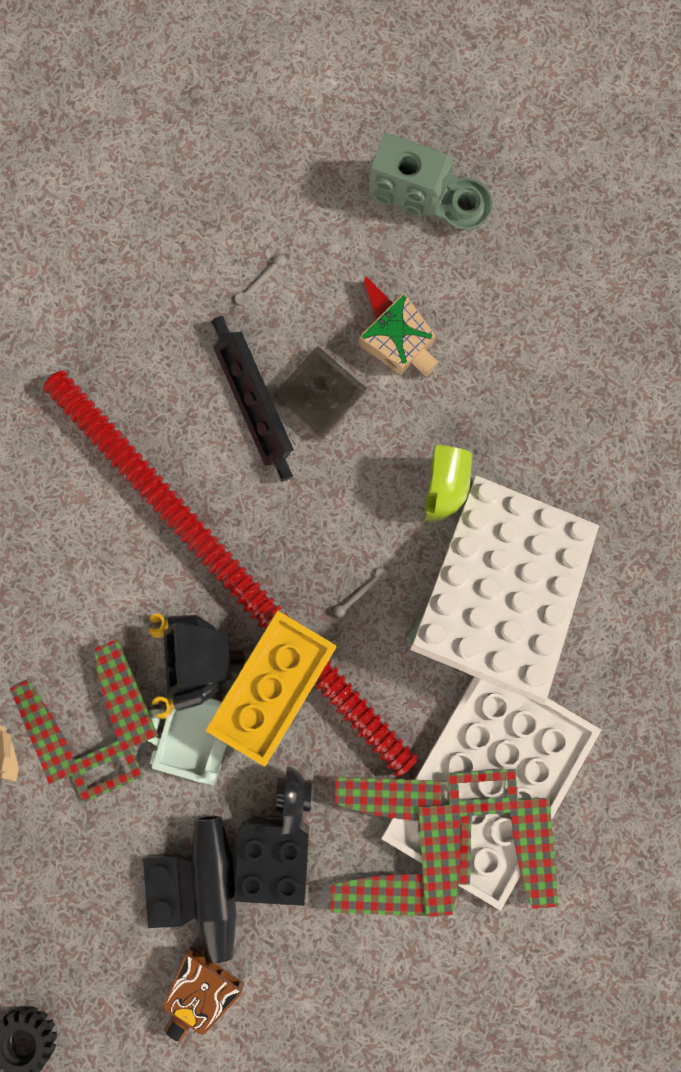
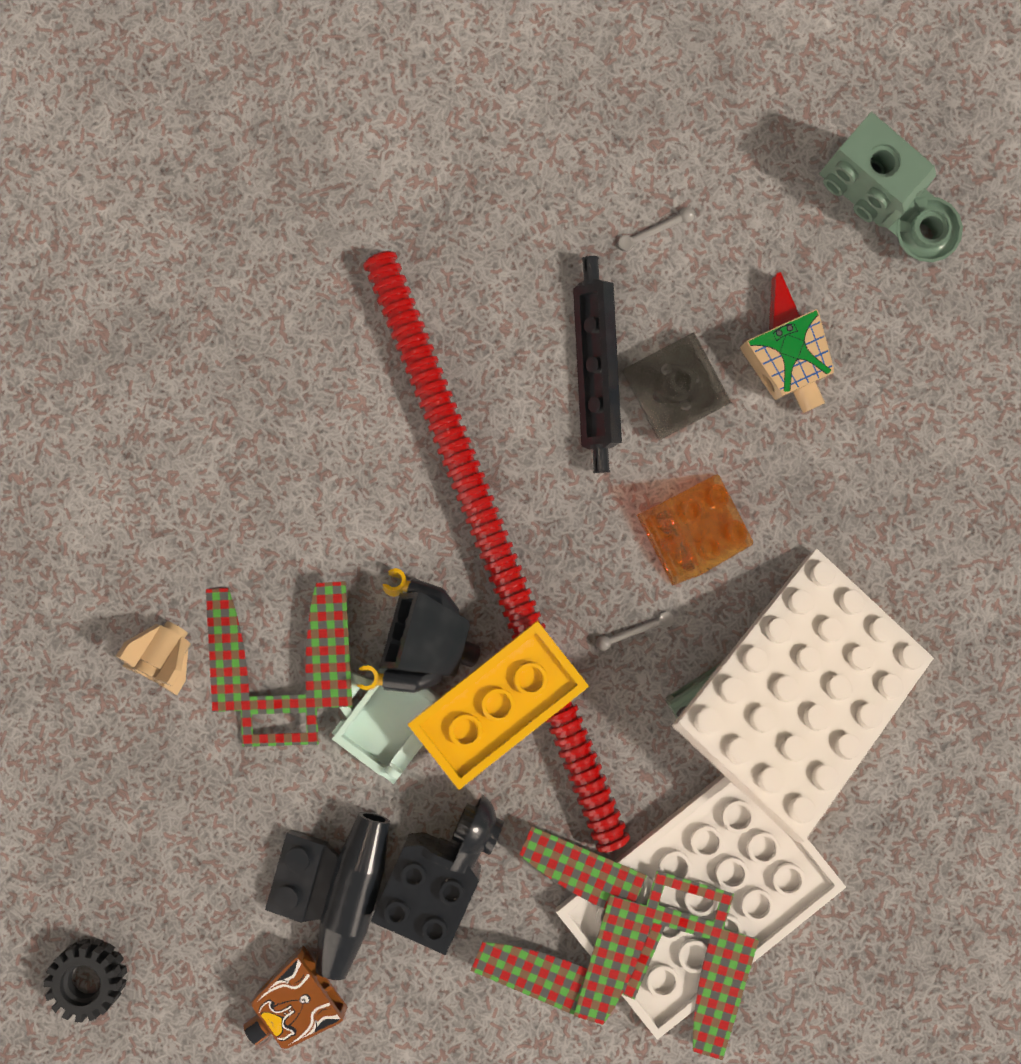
camera: 20 degrees right, 5 degrees up
lime brick [424,445,473,521] -> none
none -> clear orange bracket [637,474,753,586]

